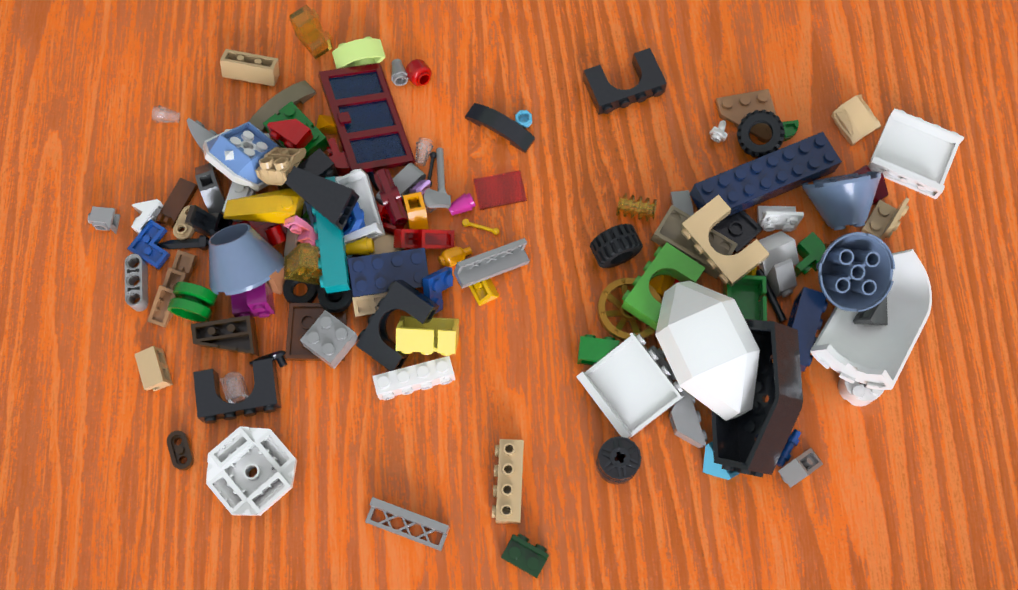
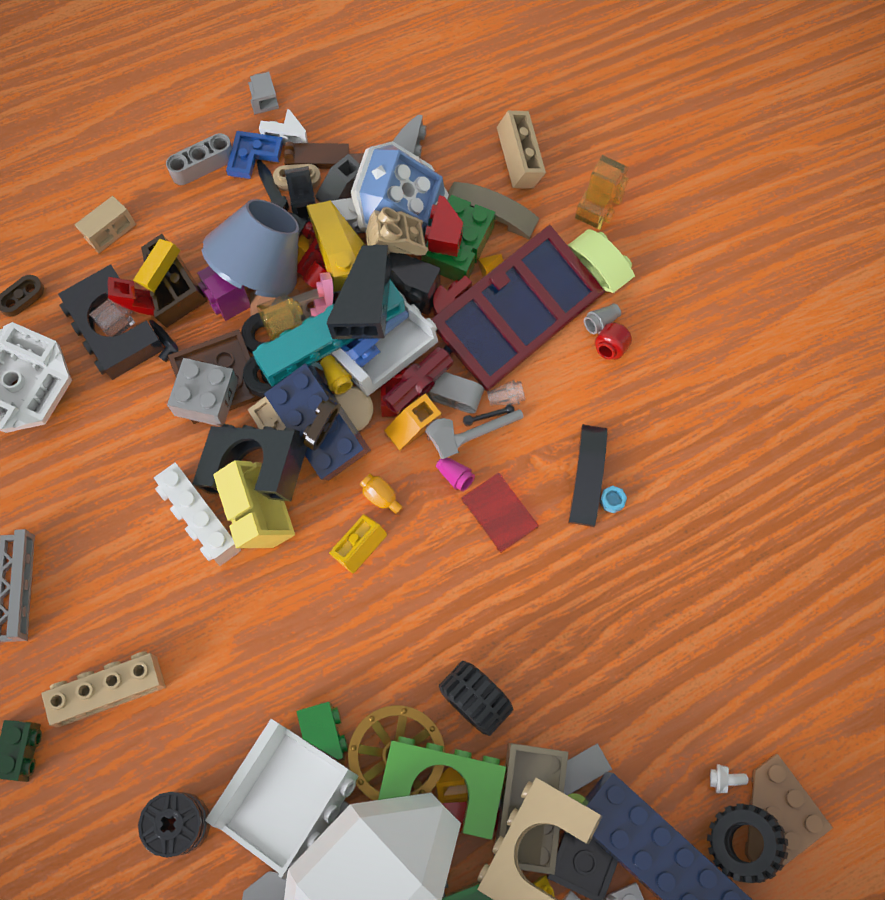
camera: 65 degrees right, 0 degrees up
medium nougat slope [147,250,198,328] -> none
clear cone [152,105,180,123] -> none
green wheel [167,282,218,322] -> none
red slope [394,229,454,249] -> none
lavender slope [409,180,431,197] -> none
blue plate [422,267,453,314] -> none
light grey fence [453,238,530,289] -> none
yellow hinge [462,219,499,235] -> none
black arch [583,48,667,115] -> none
clear yellow piece [616,193,657,222] -> none
green tile [782,120,799,142] -> none
none -> red slope [108,277,155,316]
none -> yellow slope [133,239,181,292]
none -> dark brown plate [302,398,341,451]

